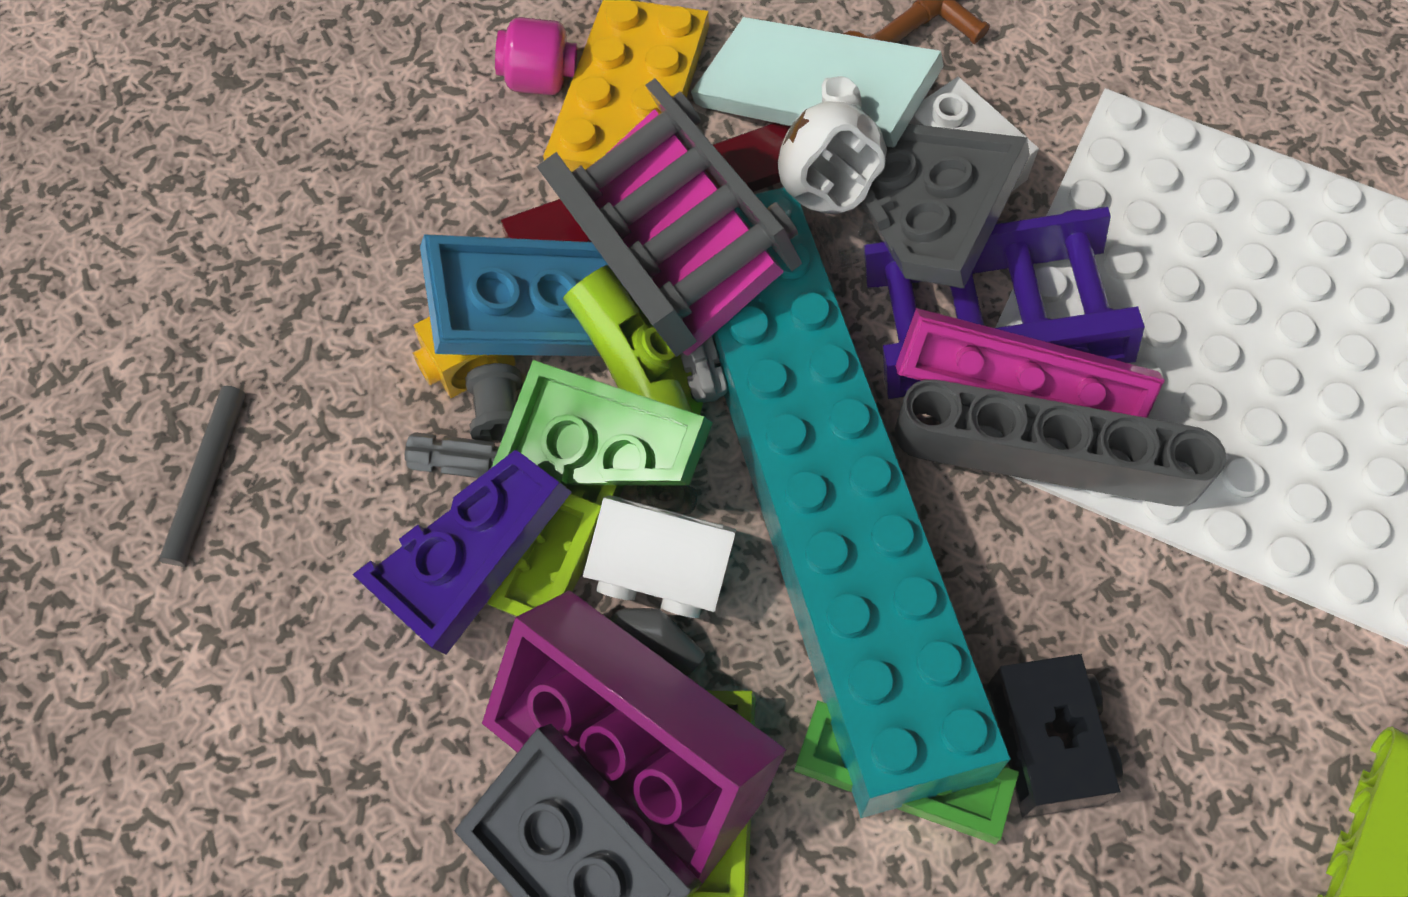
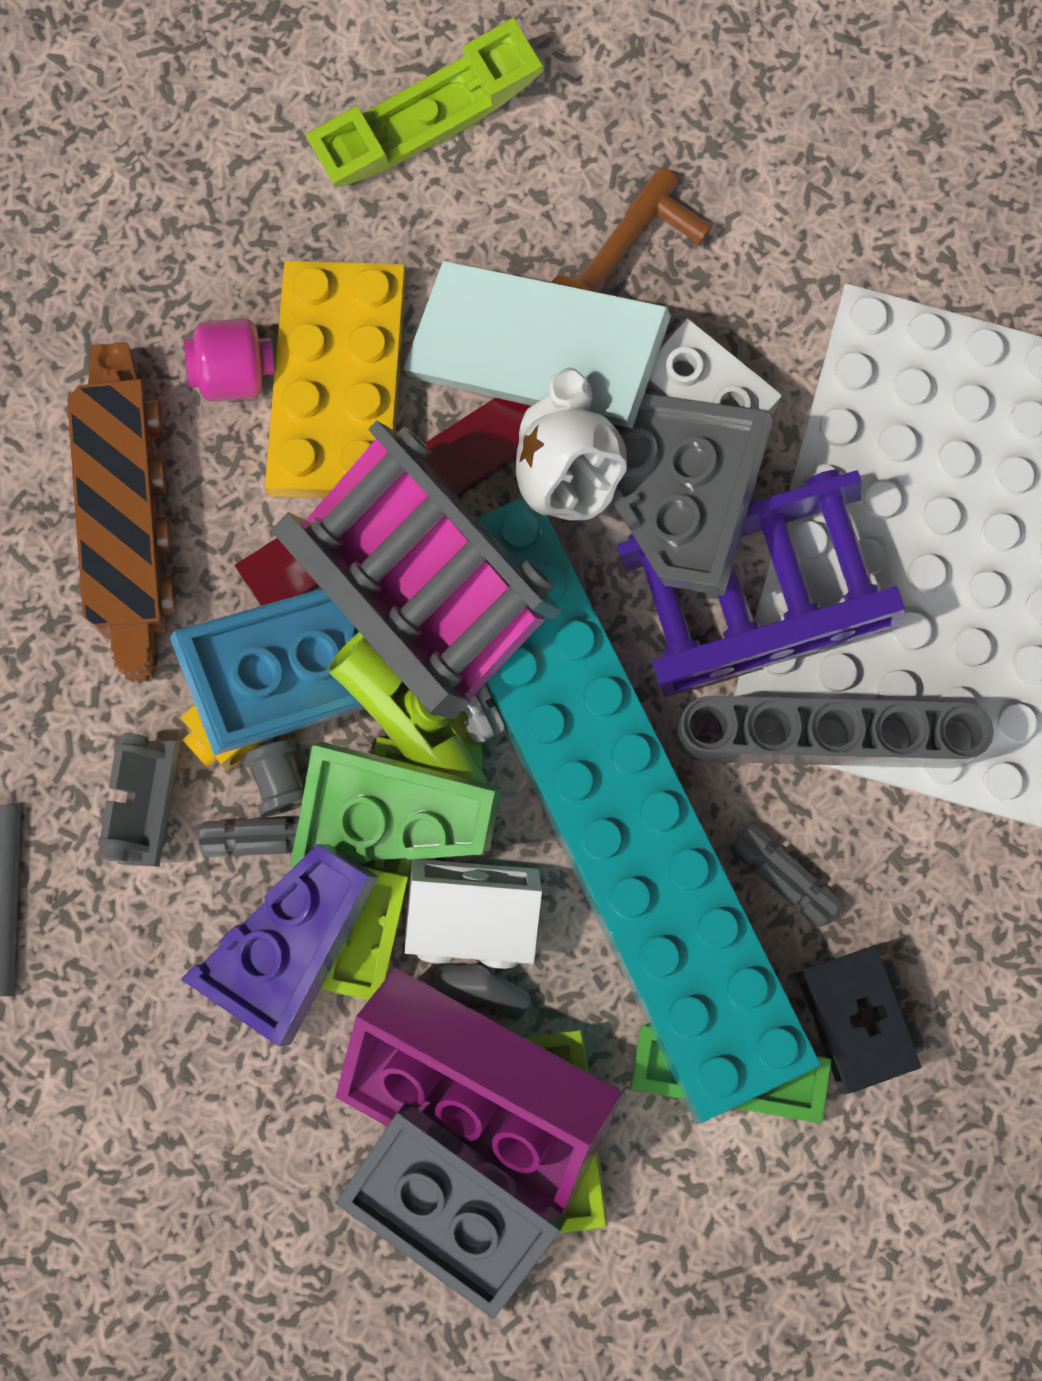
camera: 15 degrees left, 15 degrees up
dark pink tile [896,308,1165,418] -> none
none -> dark orange hinge [67,342,177,684]
none -> dark grey hinge [98,733,180,867]
none -> dark grey axle [731,825,842,927]

